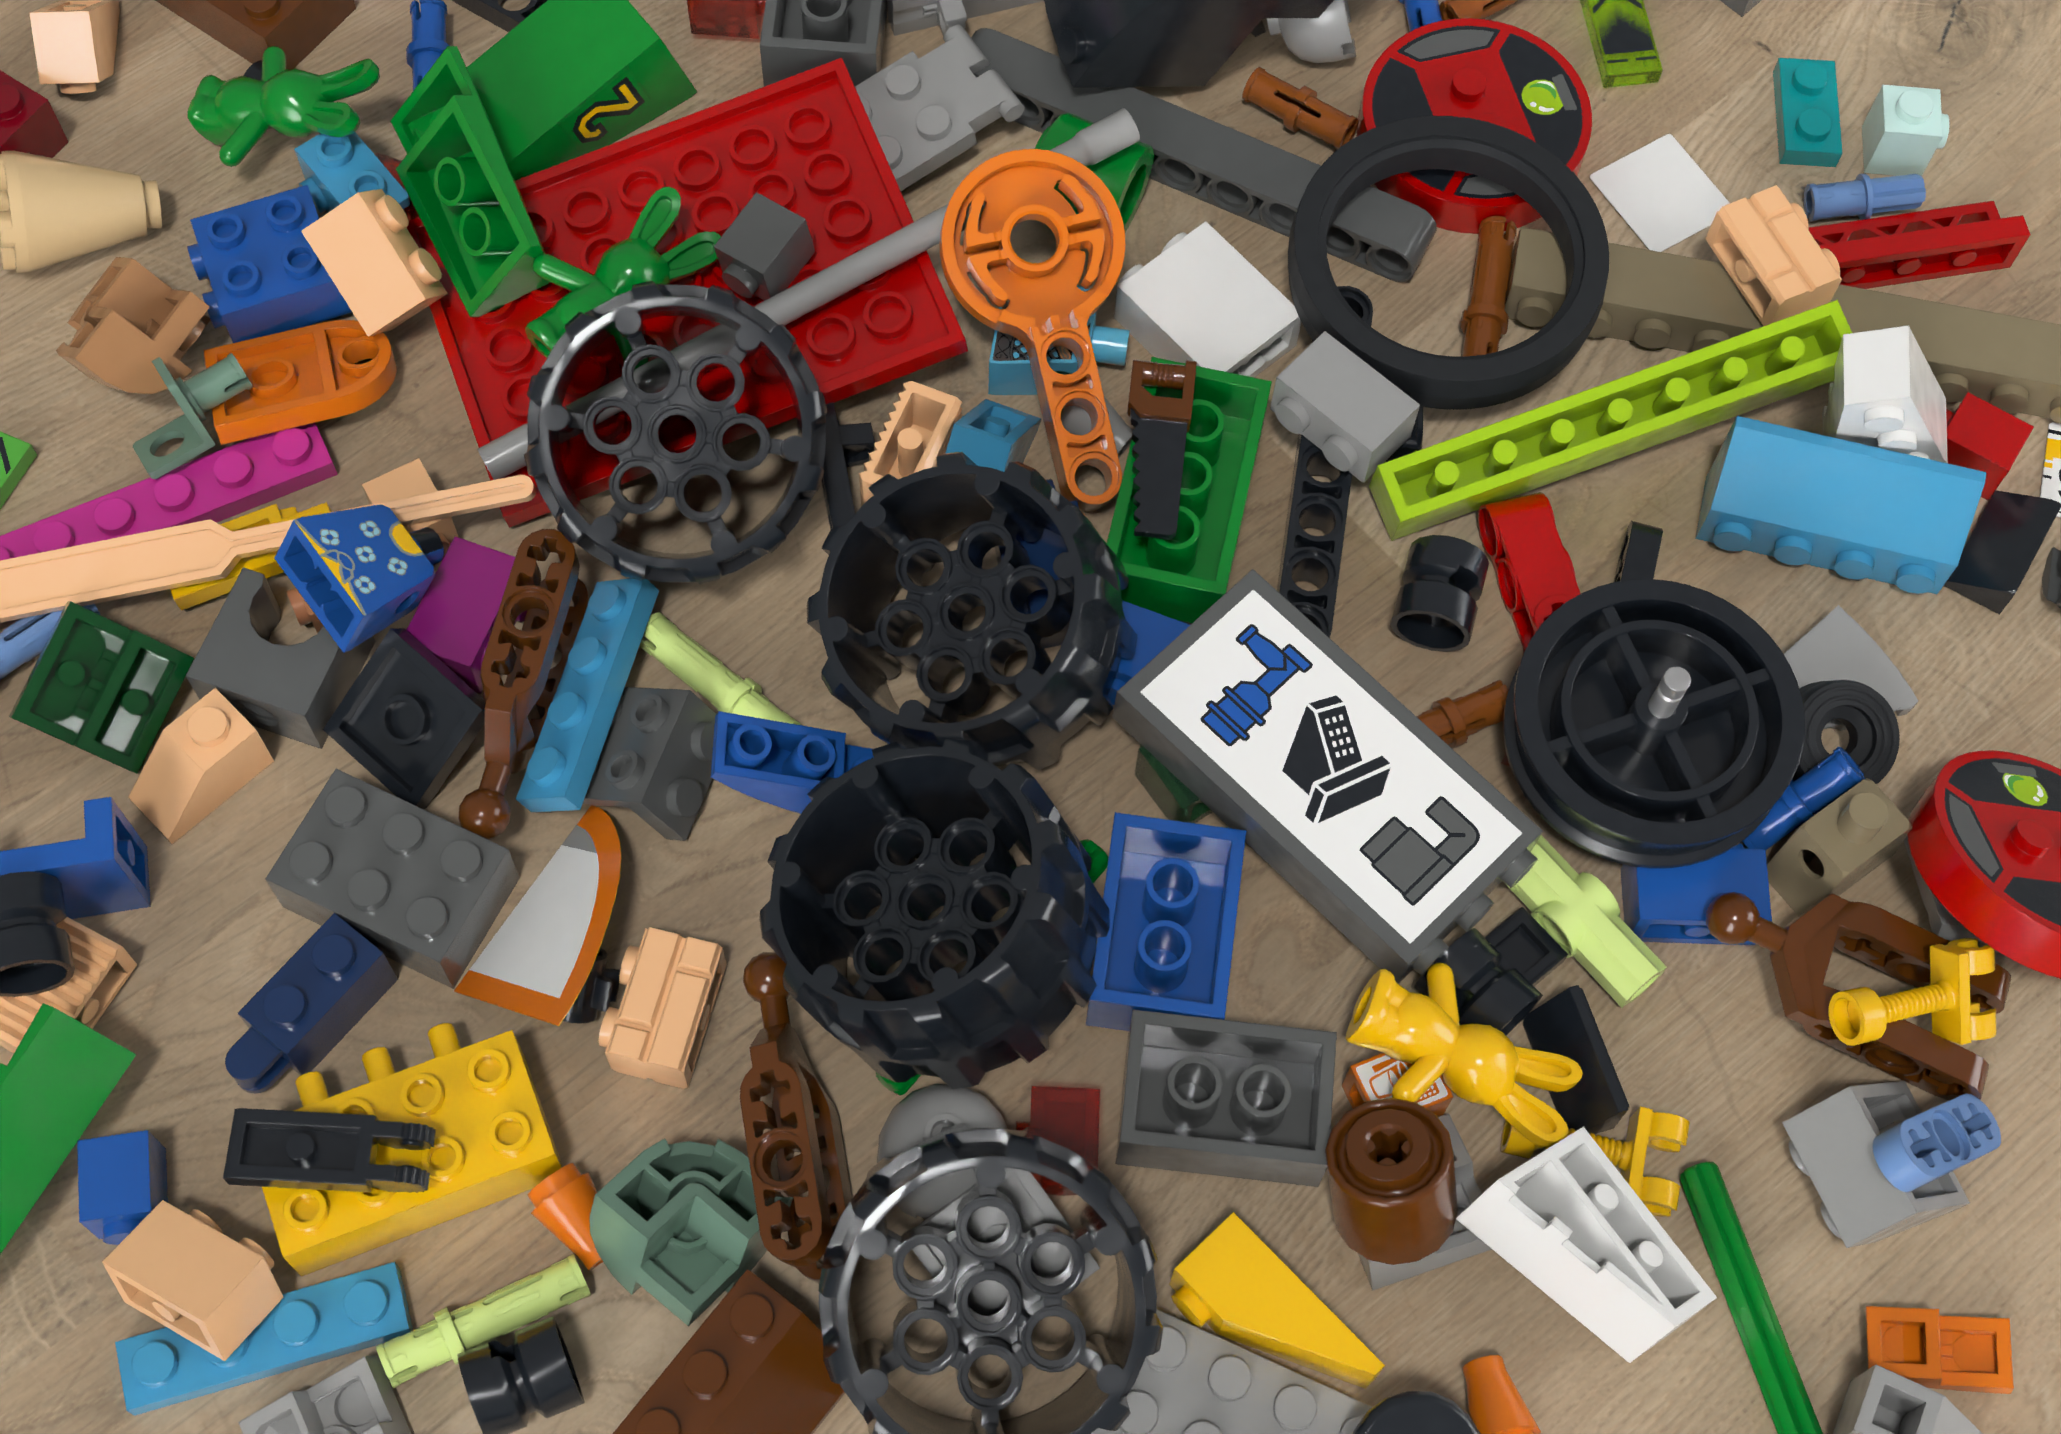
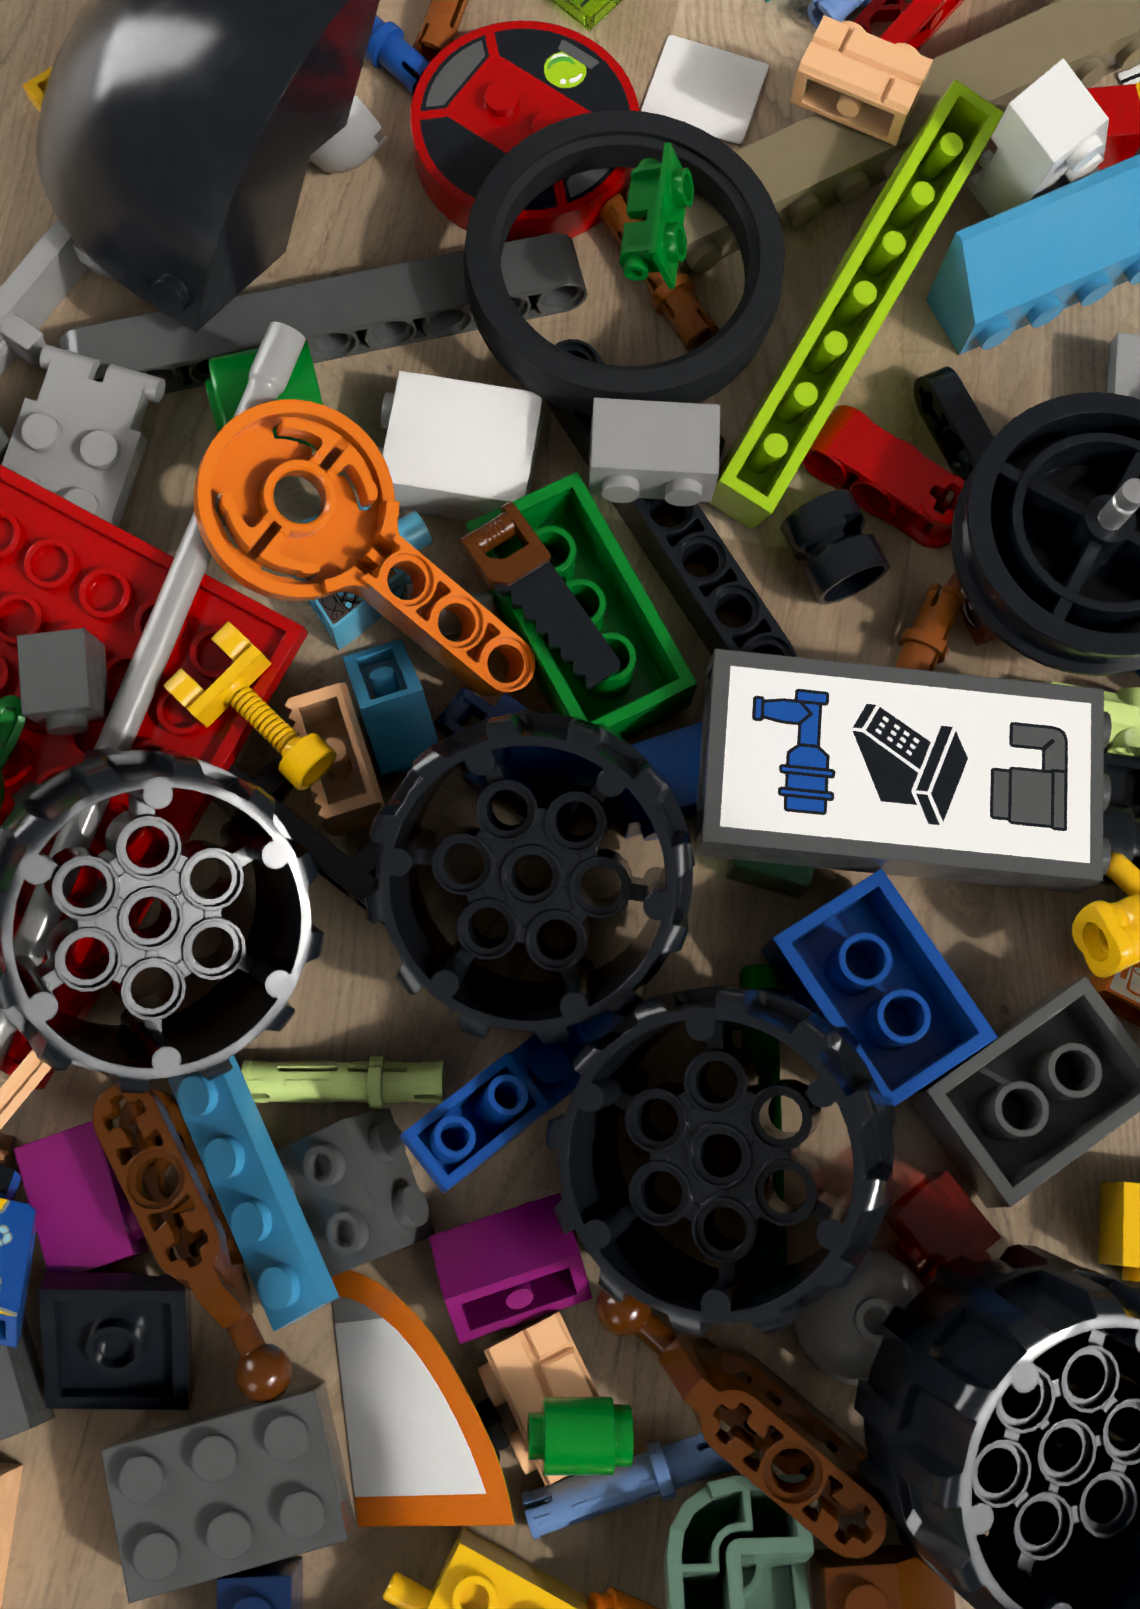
camera: 45 degrees left, 10 degrees up
dark orange pin [1242,67,1359,150] -> none
none -> yellow bar [163,621,337,791]
none -> magenta brick [428,1192,593,1344]
none -> medium blue pin [521,1426,735,1540]
none -> green brick [527,1397,633,1476]
none -> green hinge [619,142,694,289]

